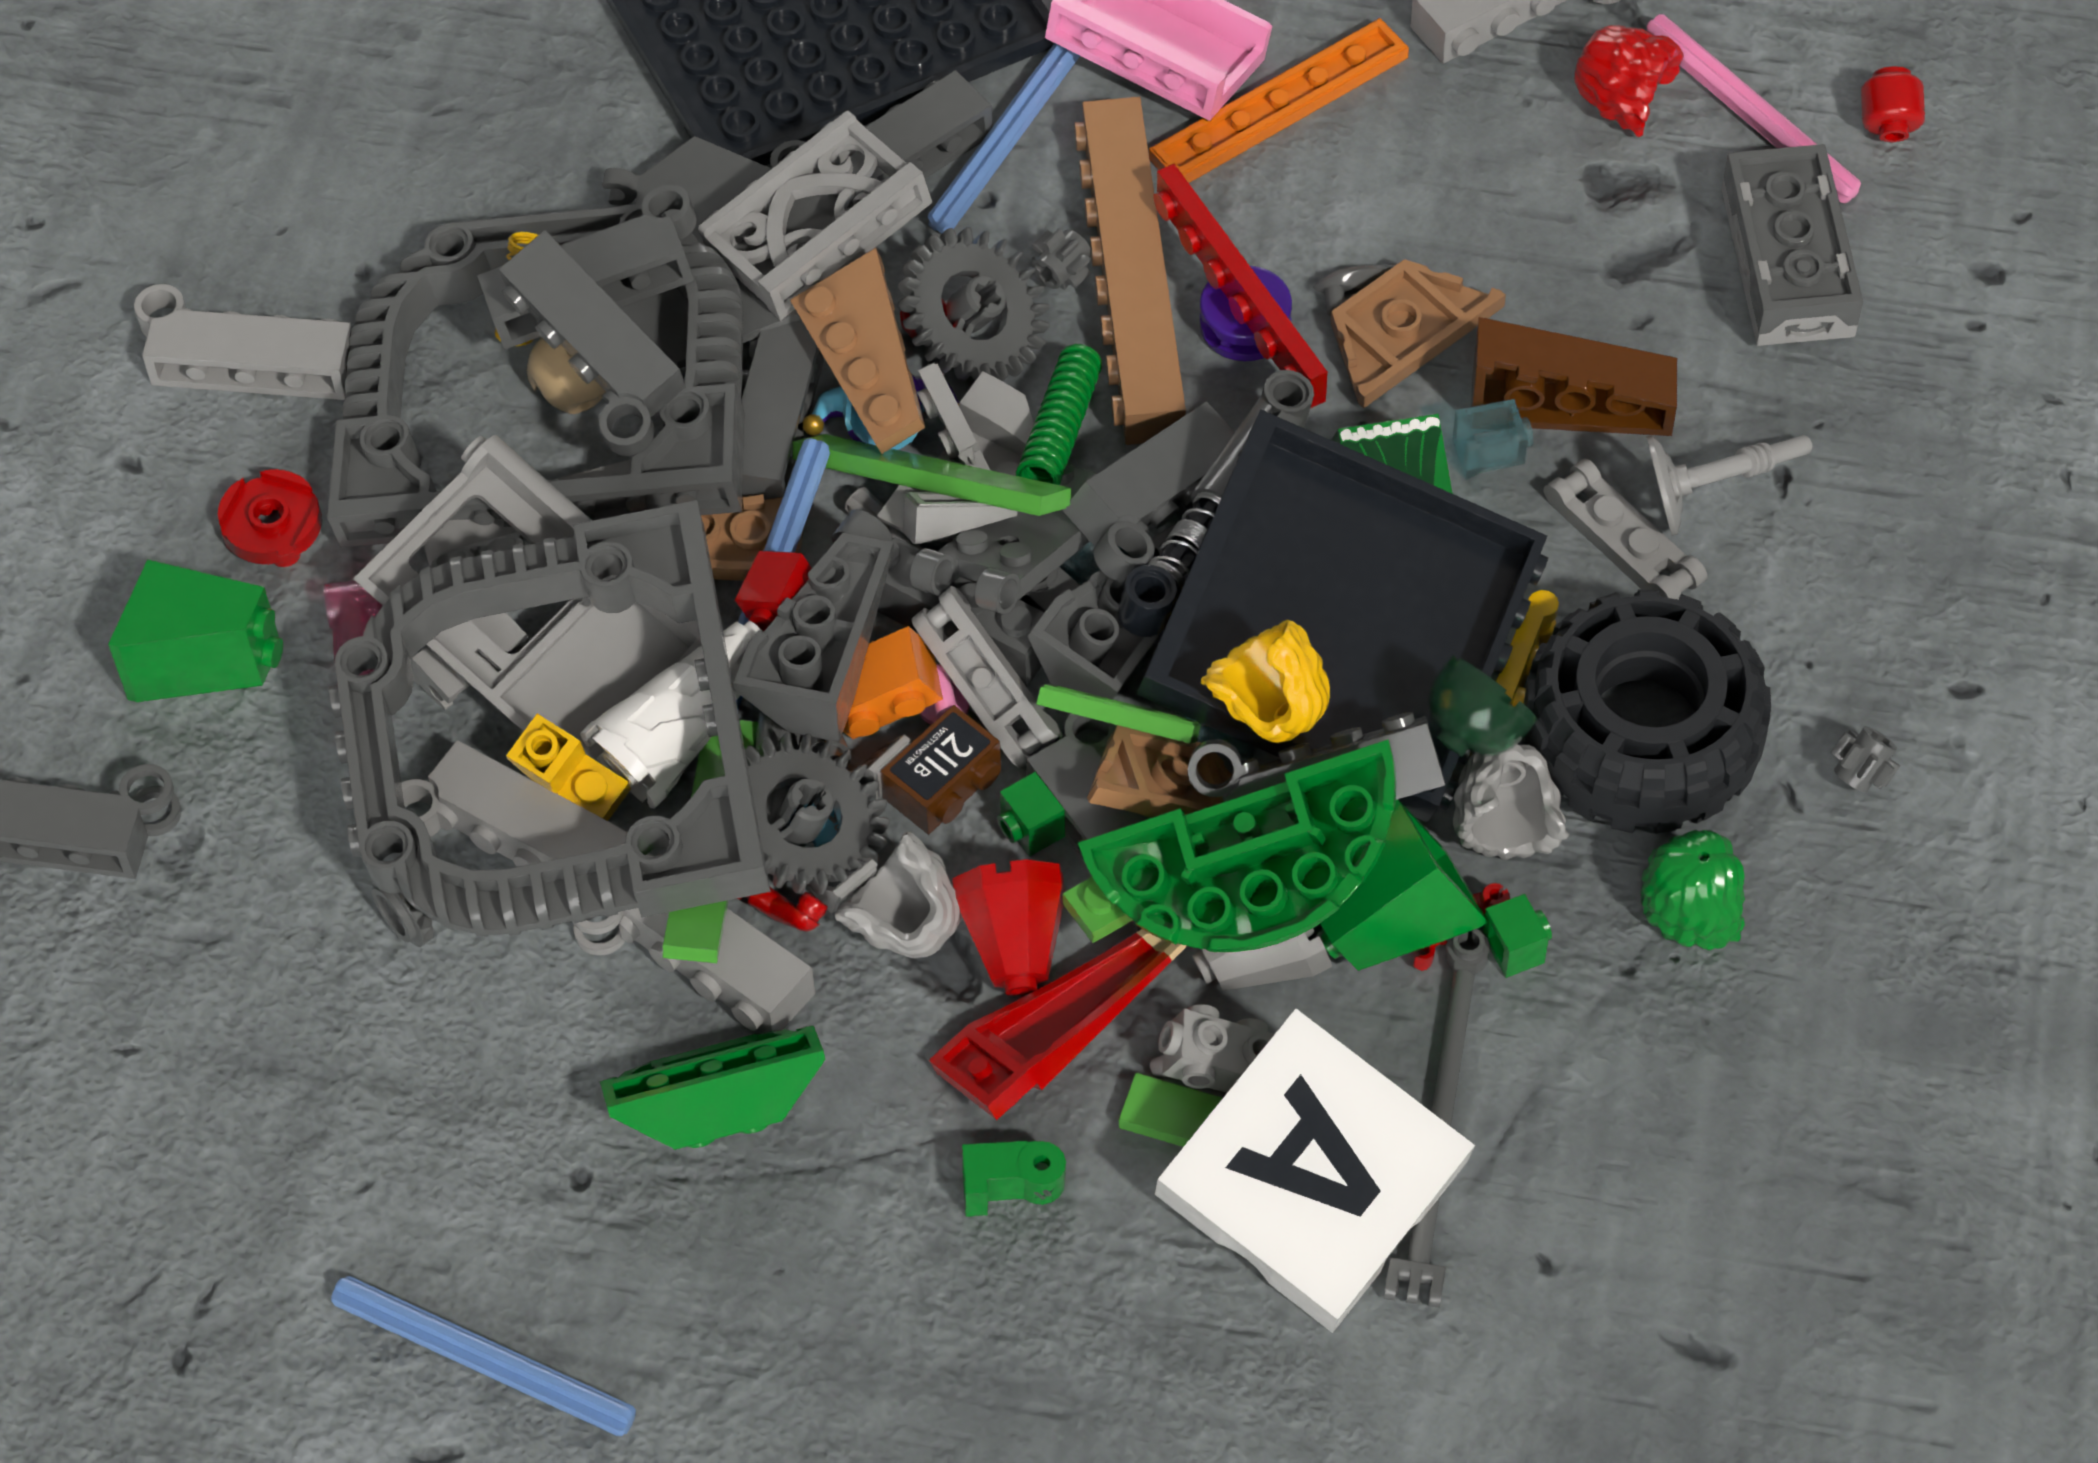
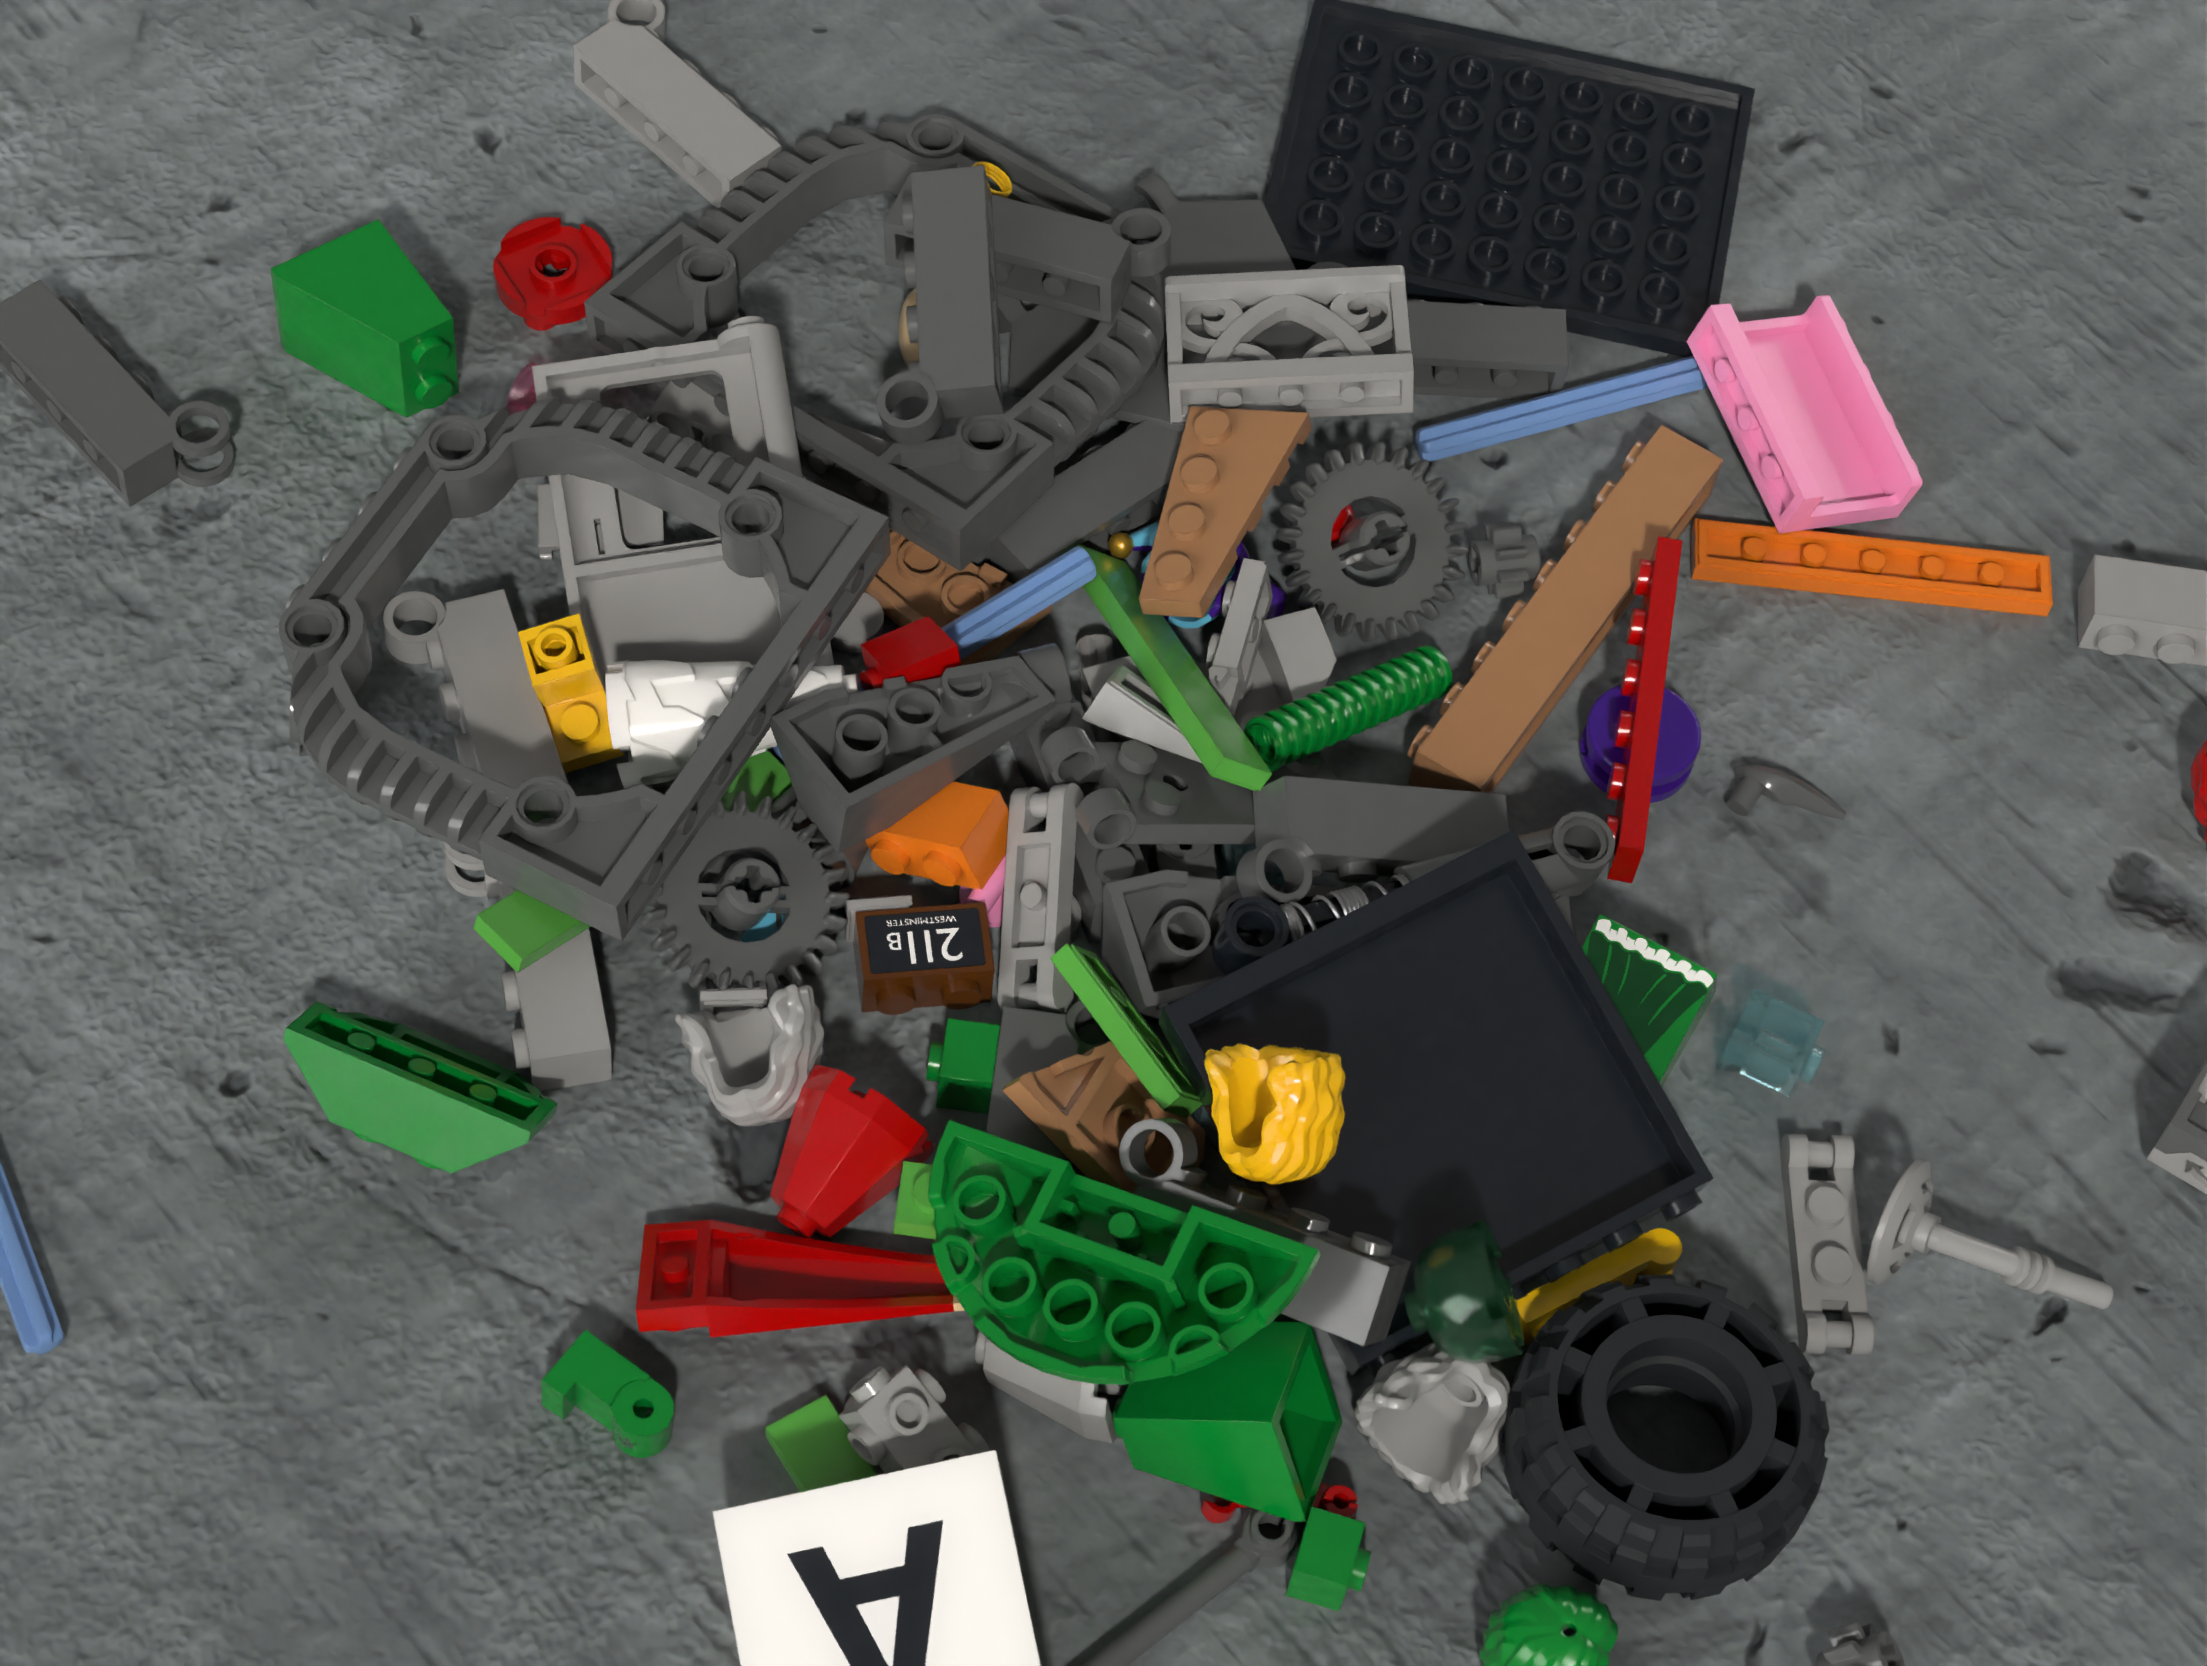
camera: 30 degrees right, 0 degrees up
red arm [737,887,828,932] -> none
medium nougat wing [1331,259,1506,408] -> none
reddish brown wedge [1470,317,1677,436] -> none

